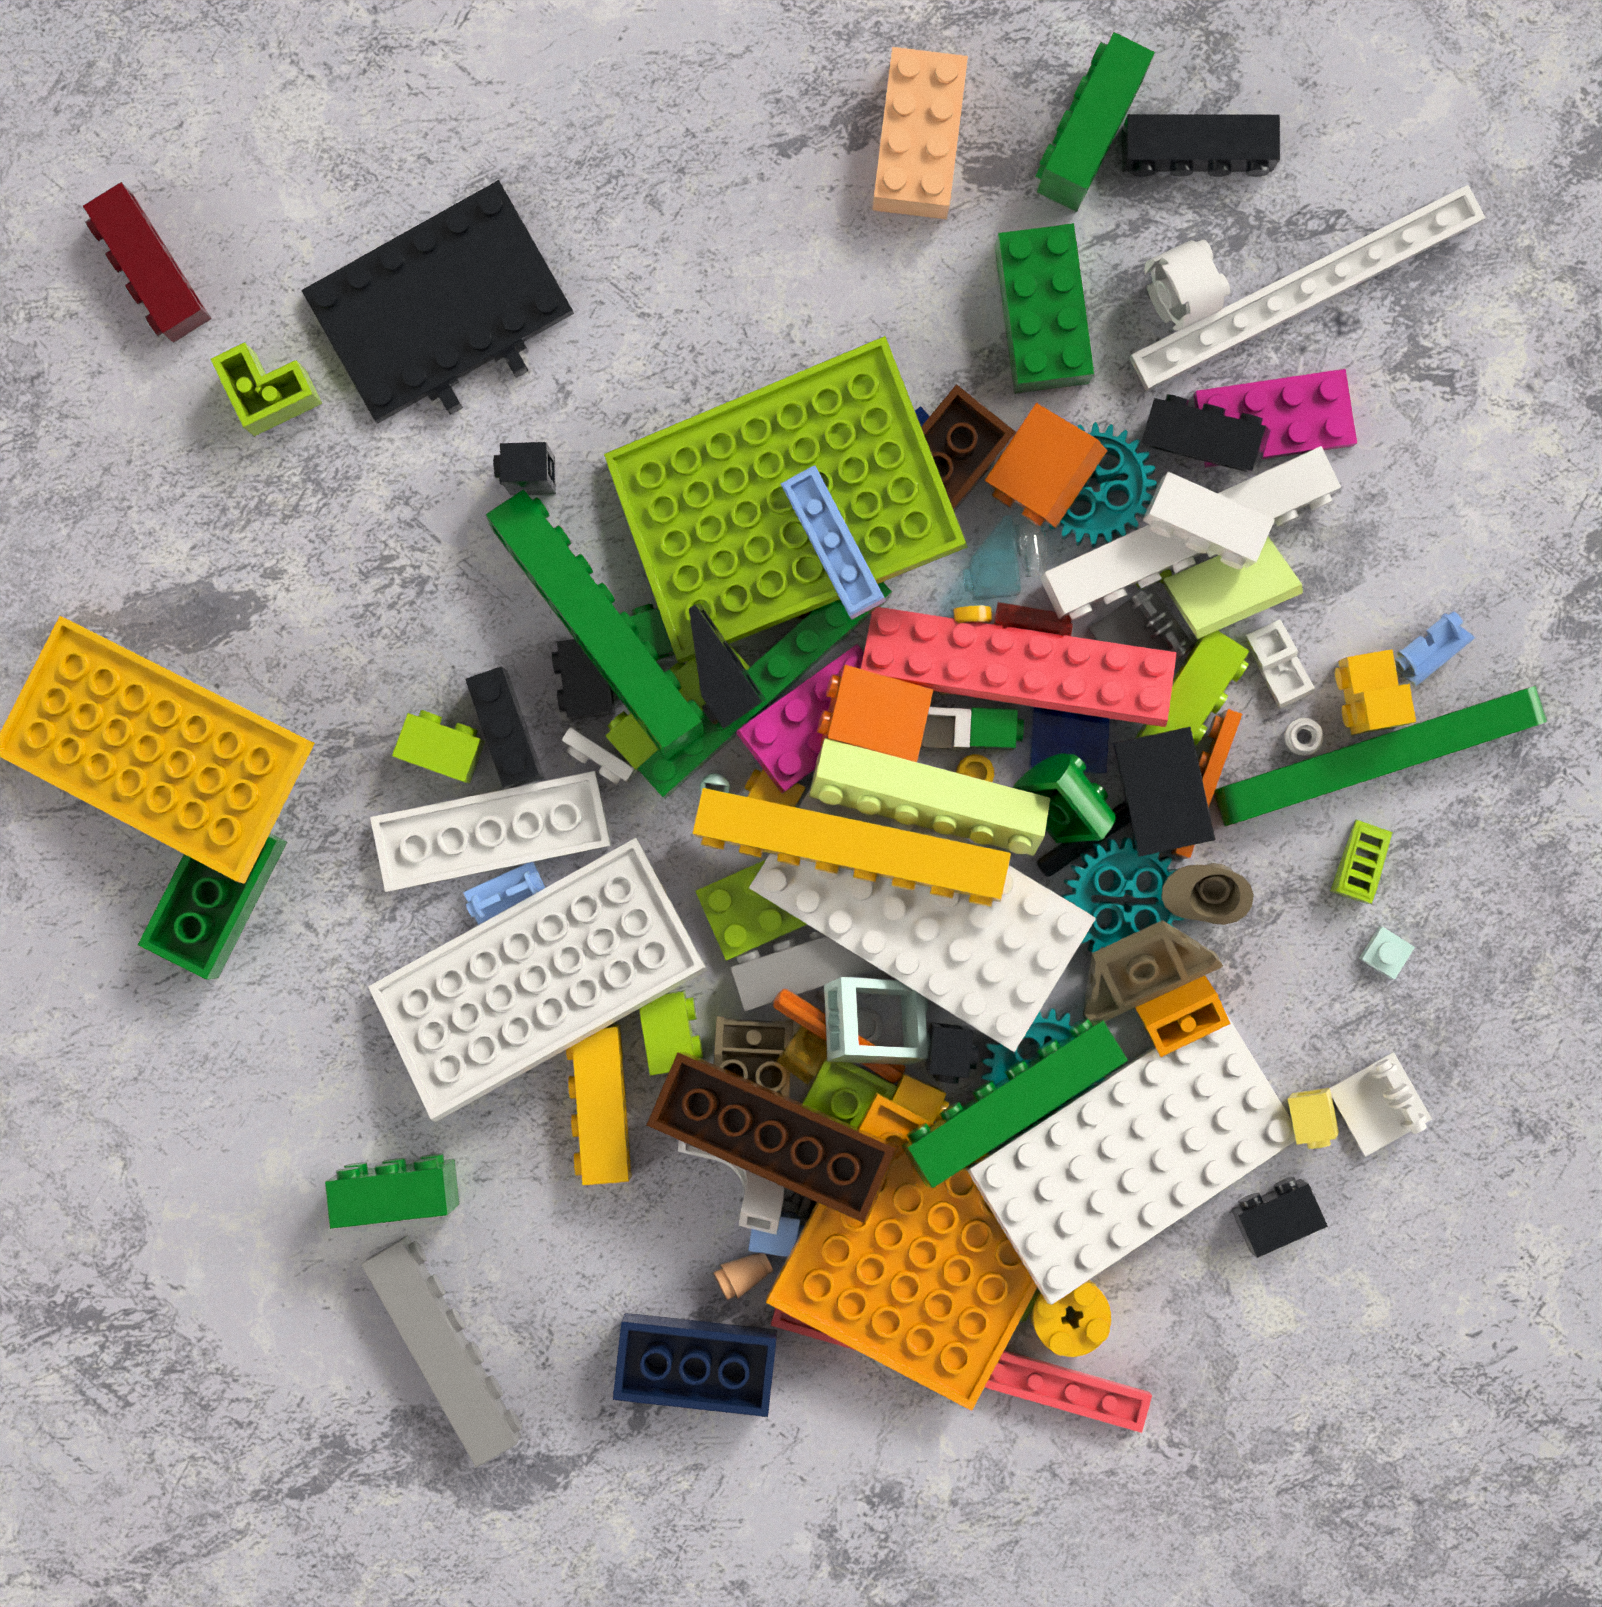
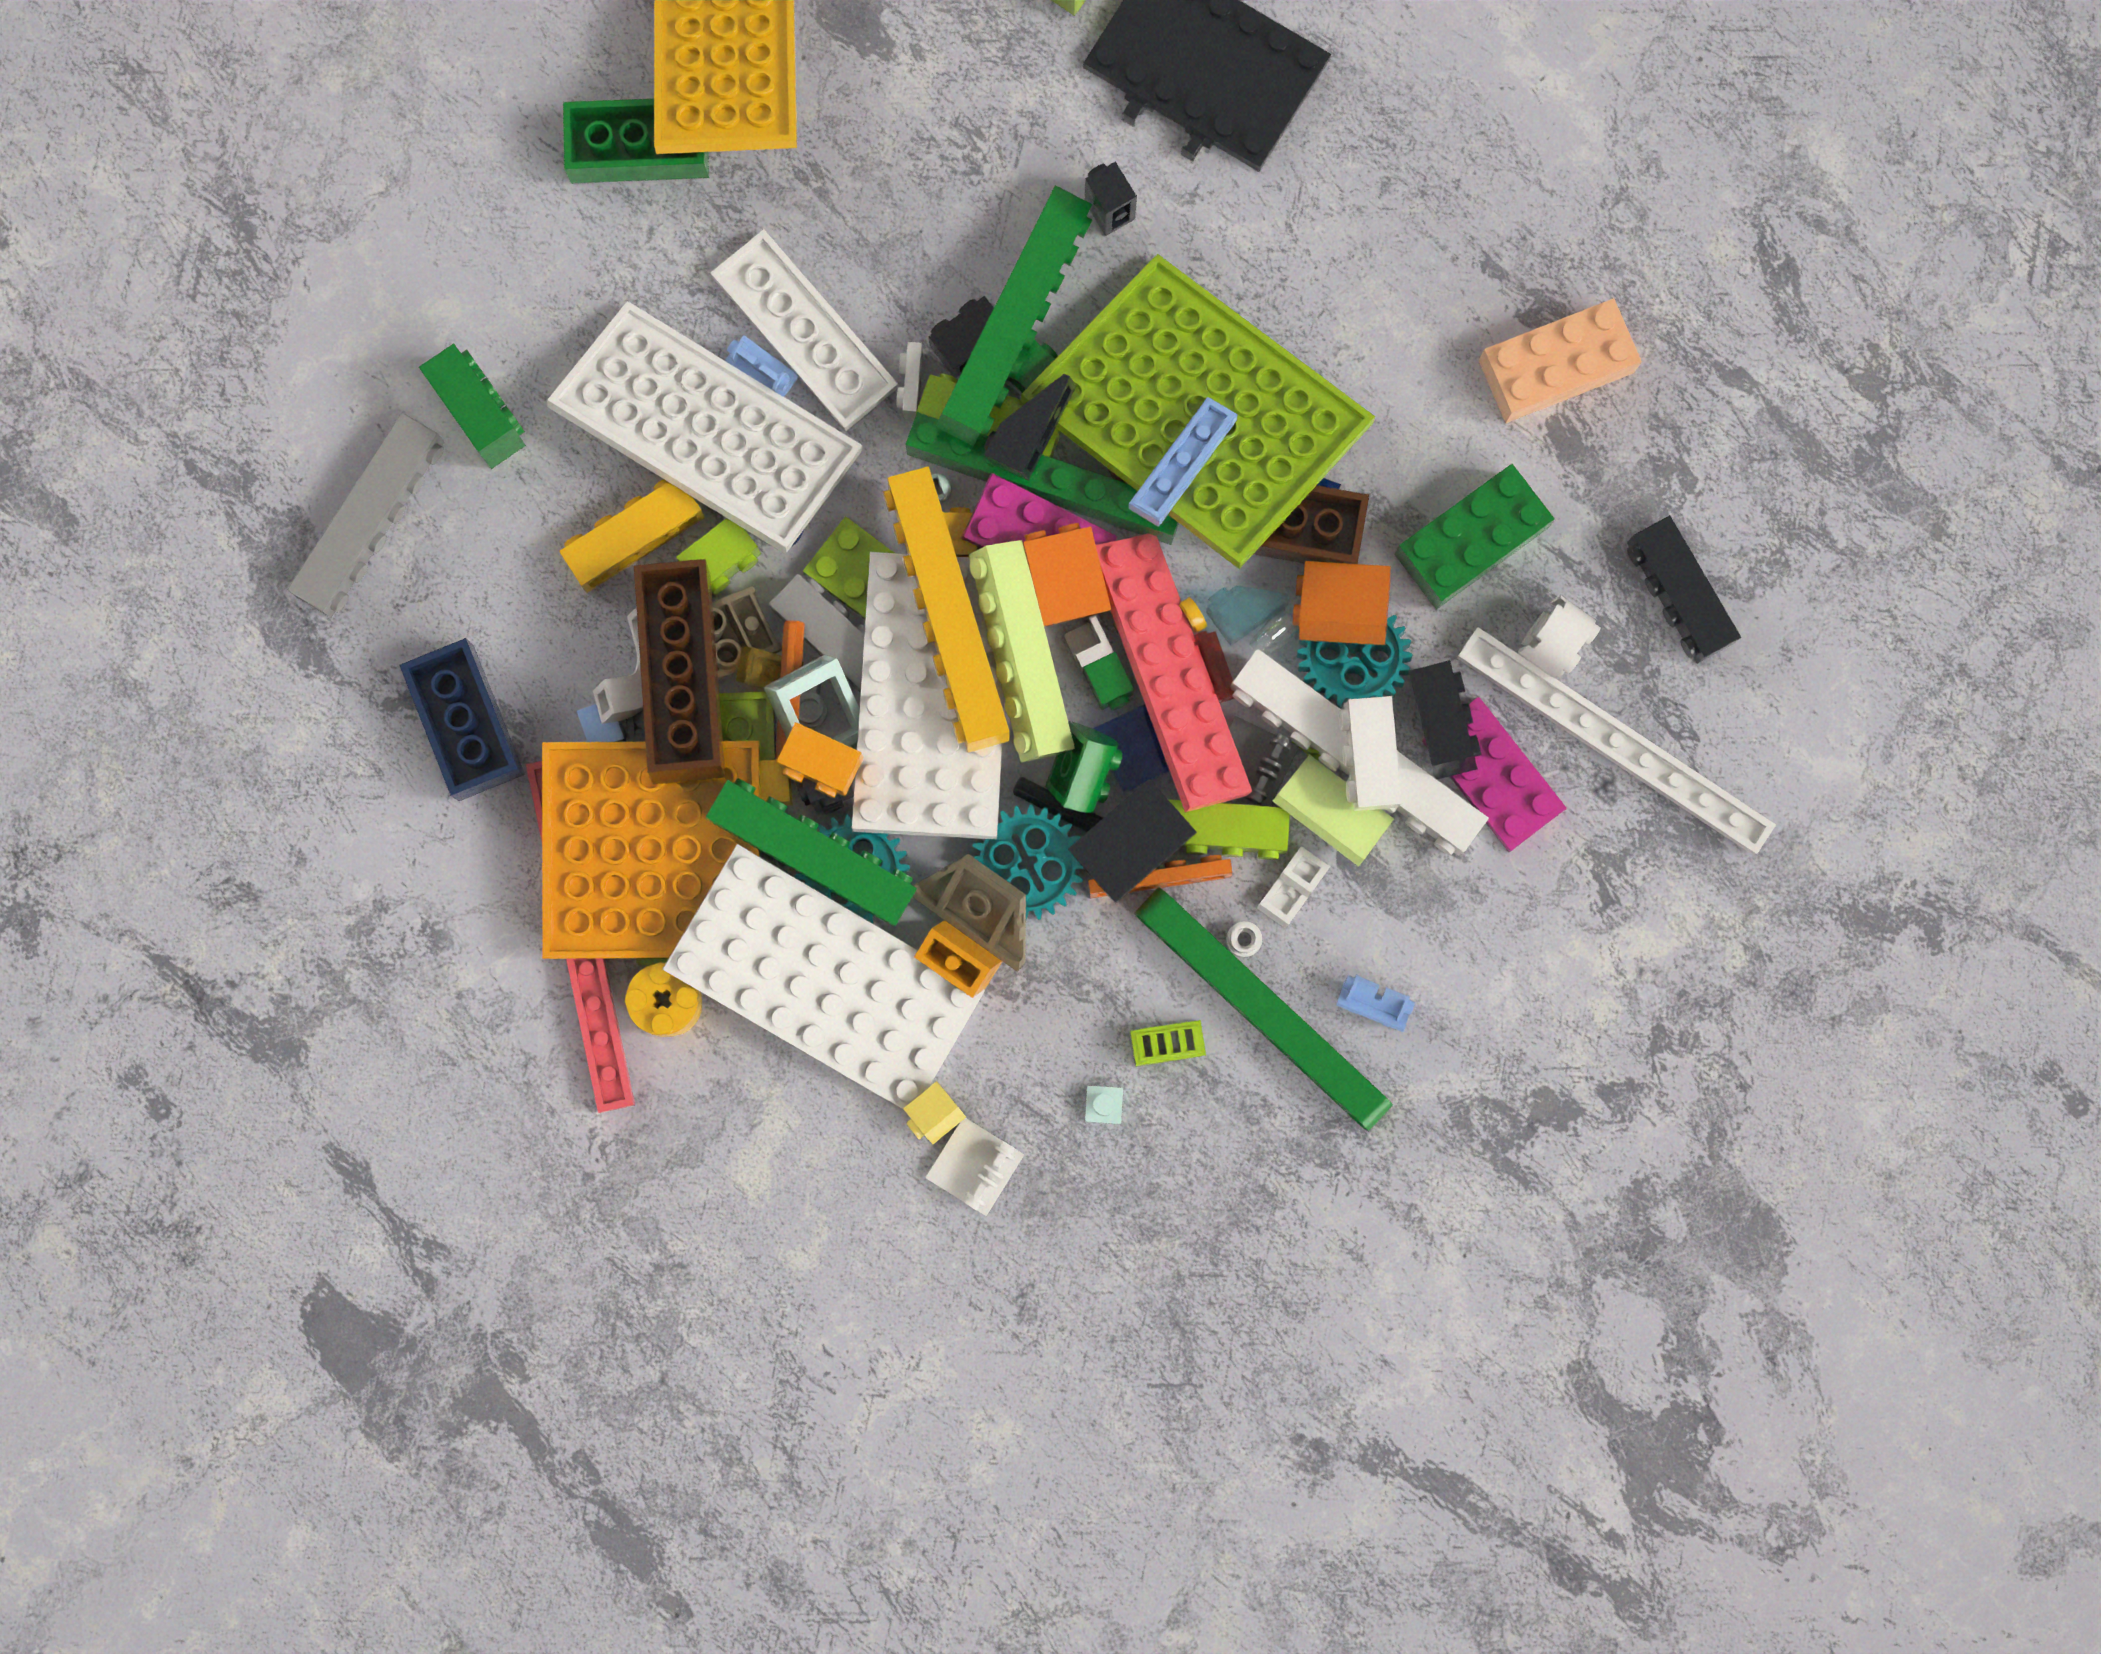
camera: 60 degrees right, 5 degrees down
lime brick [392,710,486,784] -> none
black brick [465,666,544,789] -> none
light nougat cone [713,1253,773,1301] -> none
yellow tile [956,754,994,782] -> none
green brick [1035,32,1155,212] -> none
dark tan piece [1161,863,1254,925] -> none
black brick [1231,1177,1328,1258] -> none
yellow brick [1335,649,1416,735] -> none
none -> light orange brick [777,722,864,798]

